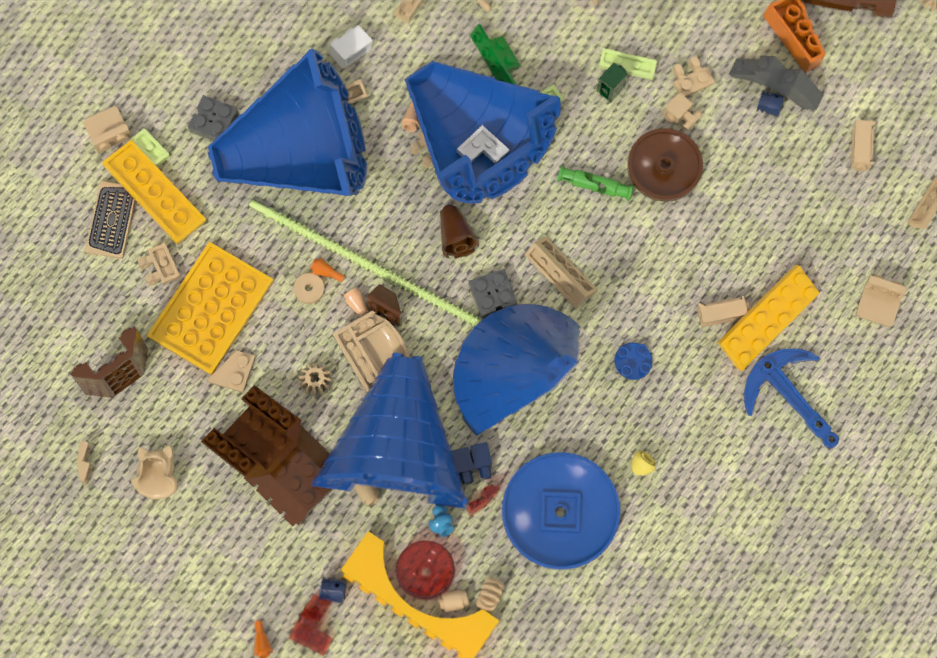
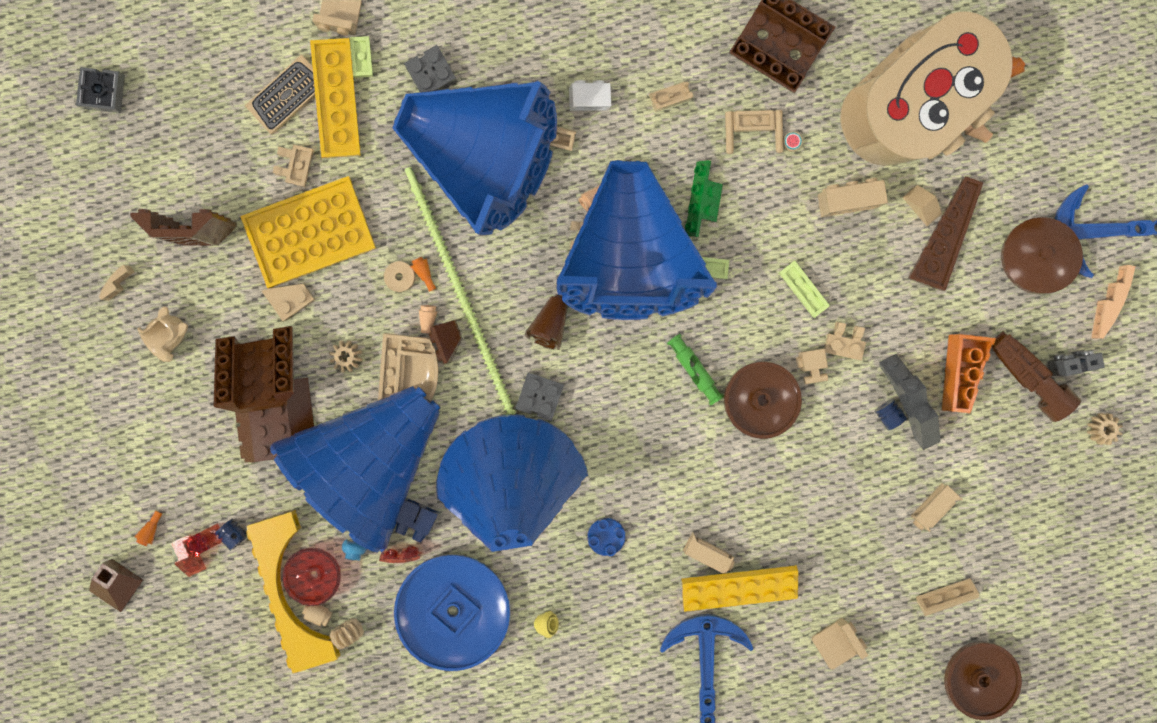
camera: 40 degrees right, 15 degrees up
white plate [456,125,510,164] -> none
tan fence [525,236,598,309] -> none
dark green brick [597,62,628,103] -> none

